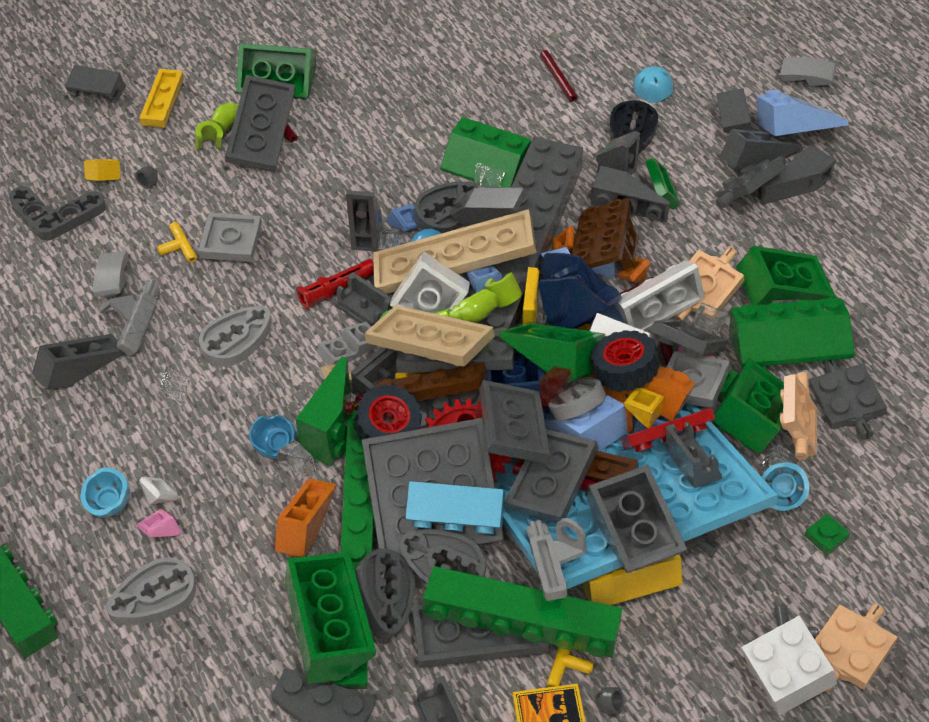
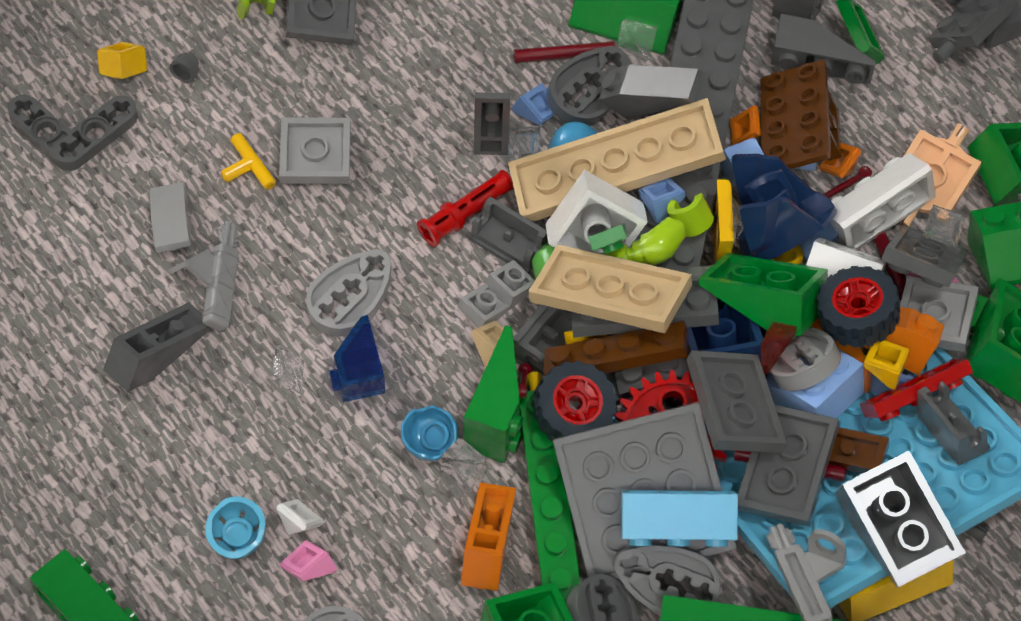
camera: 10 degrees left, 10 degrees up
none -> clear blue slope [329,315,385,403]
none -> dark red piece [514,41,615,63]
none -> plate [588,223,630,254]

